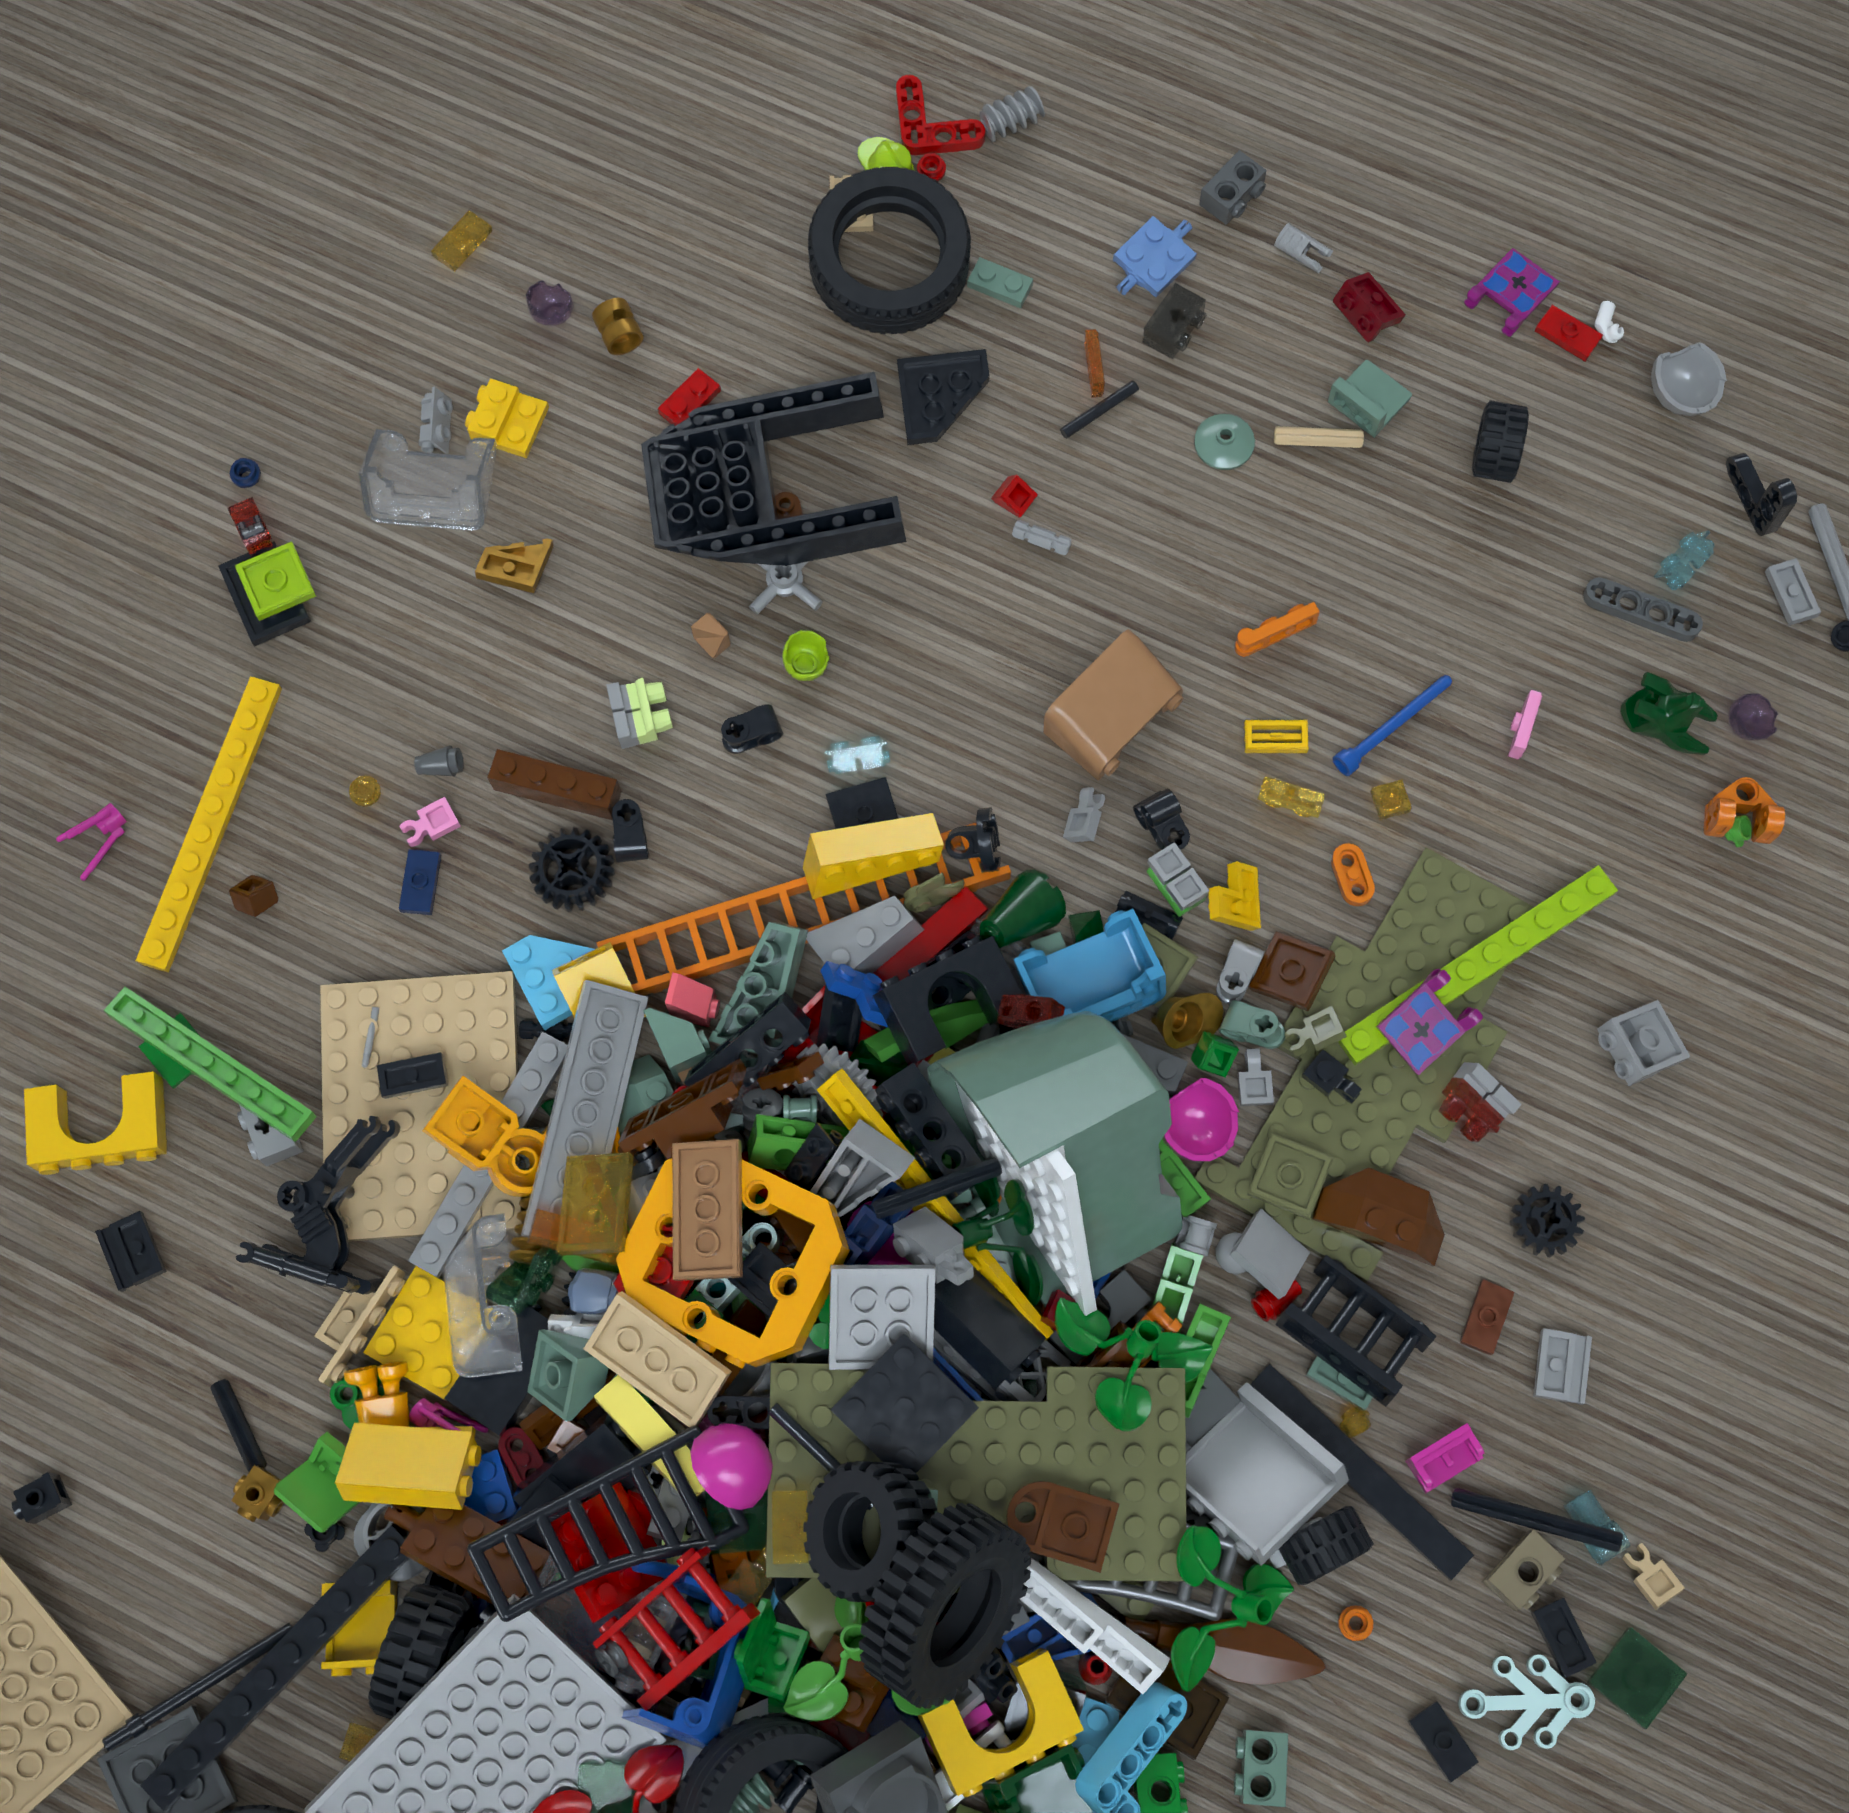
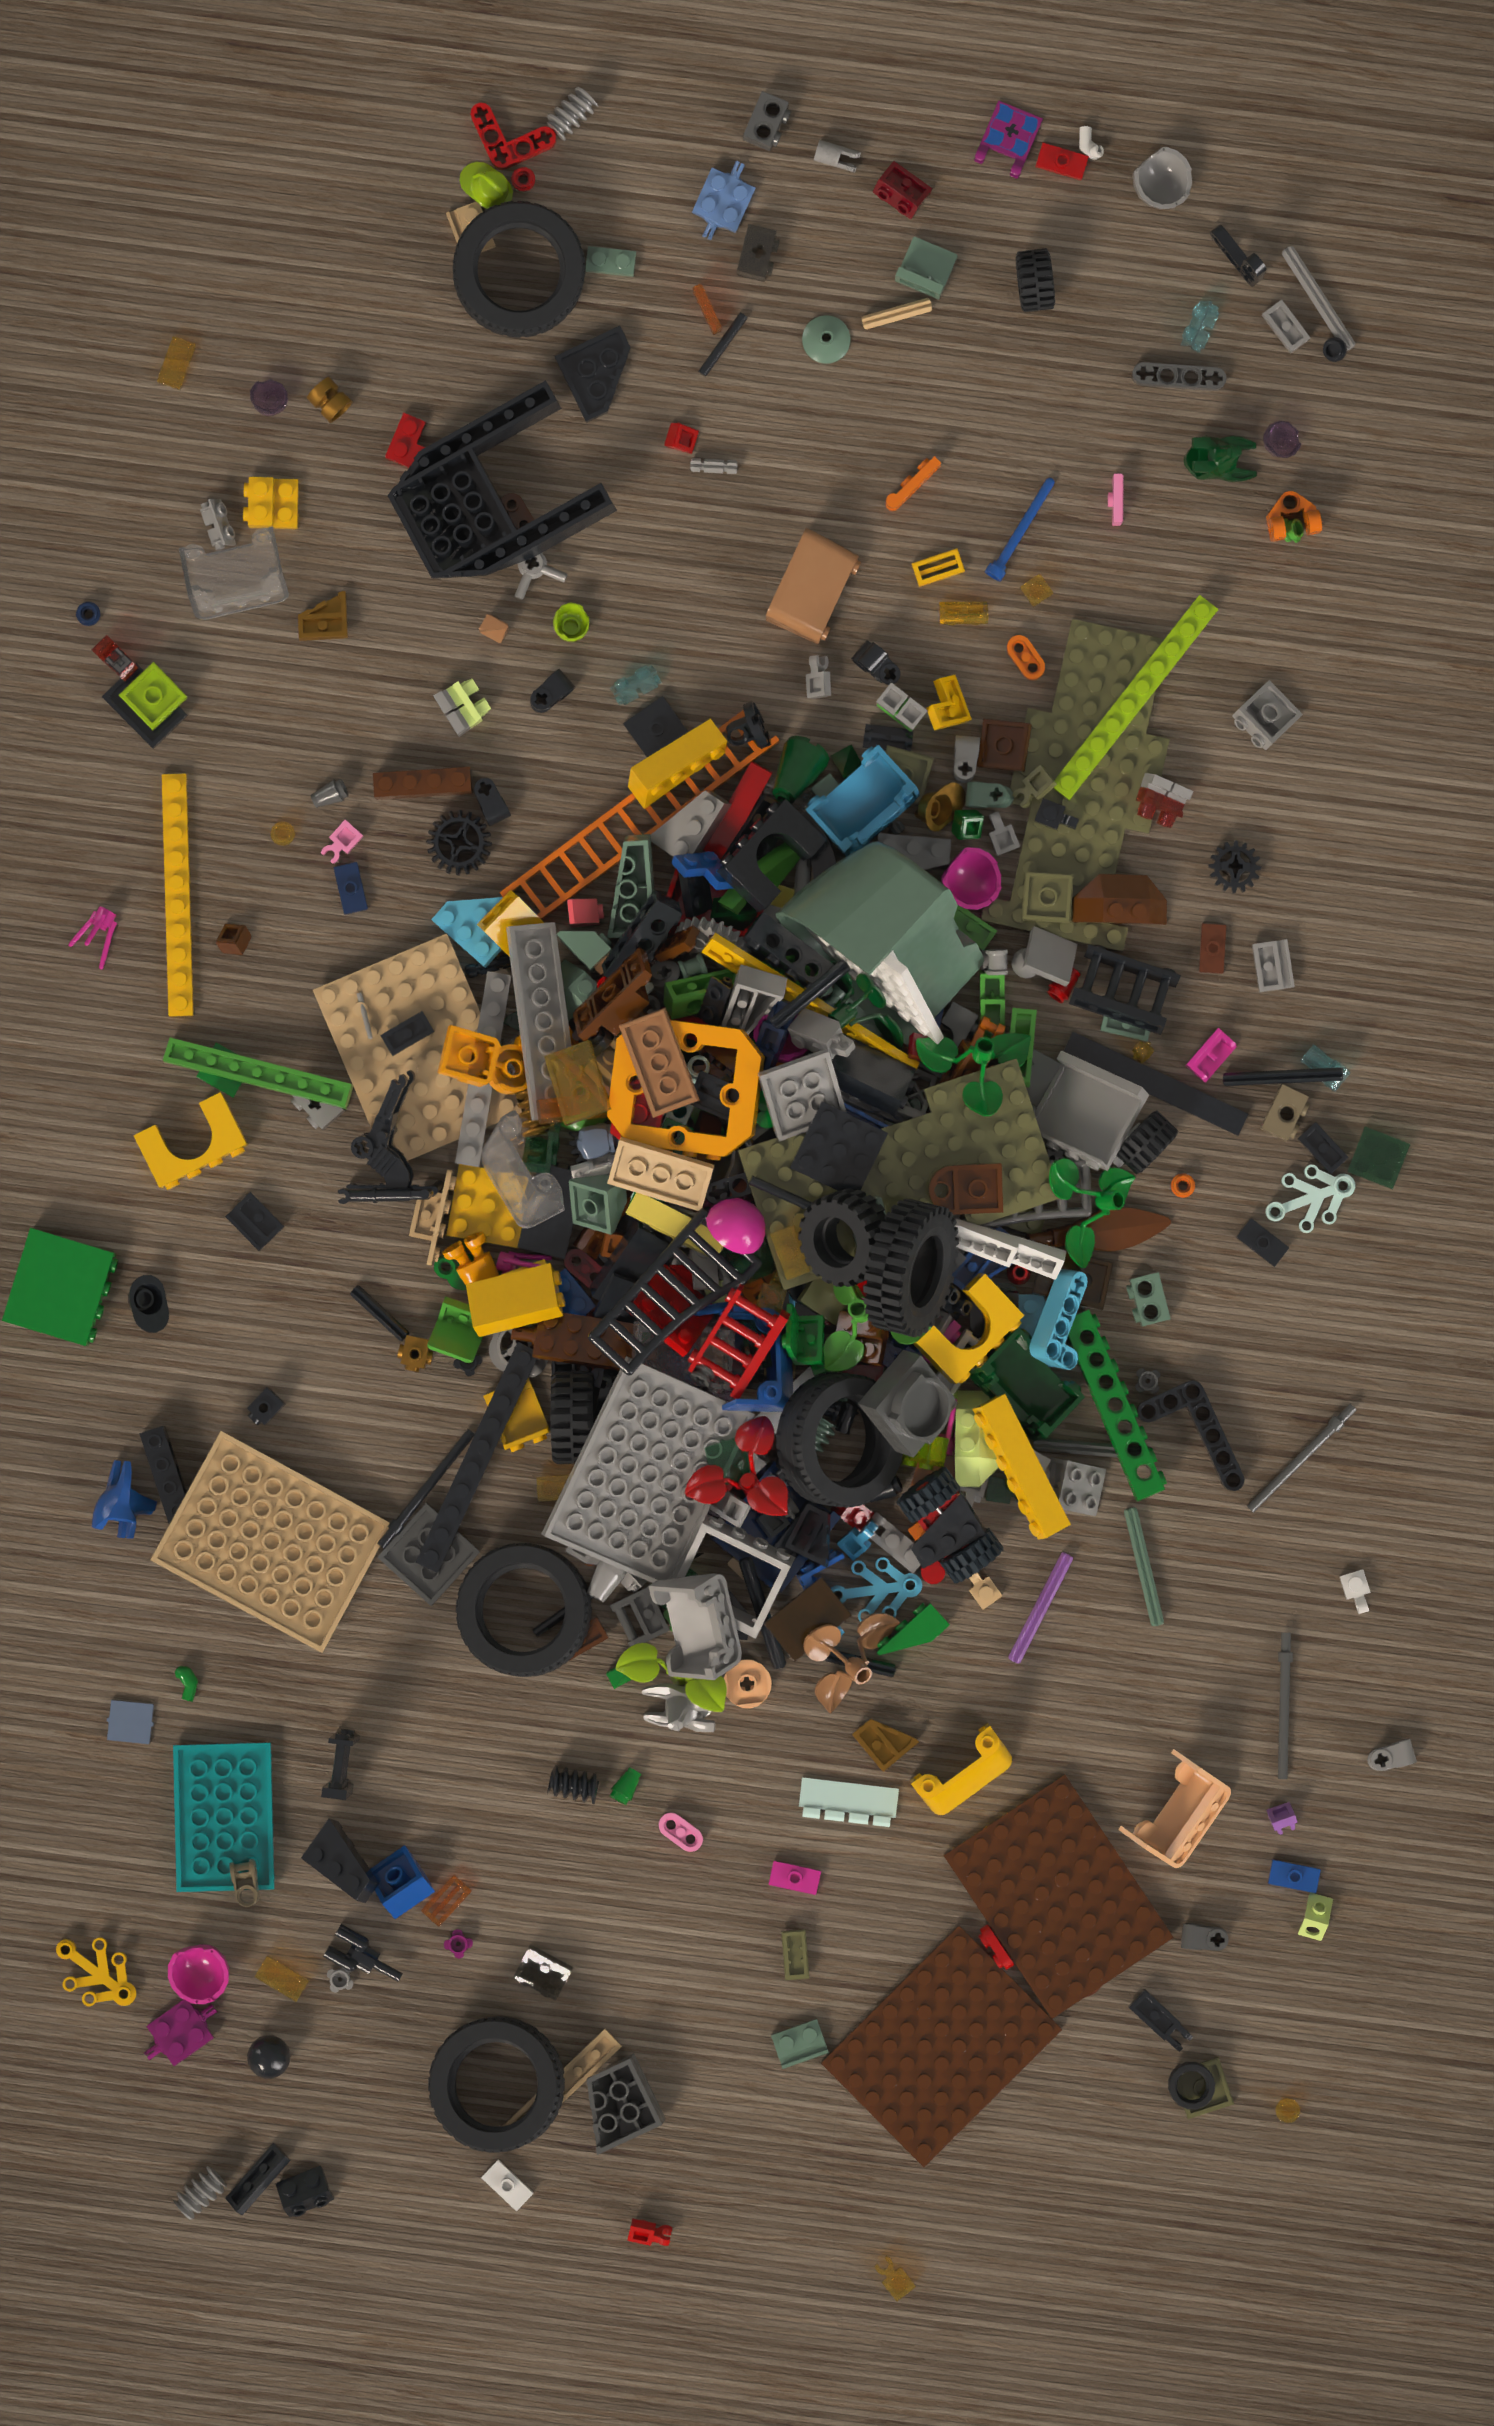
camera: 20 degrees left, 15 degrees up
olive plate [904,873,965,913] -> none
clear red leg [996,994,1065,1029] -> none
magenta flag [1376,968,1483,1075] -> none
tan plate [1622,1543,1685,1610] -> none

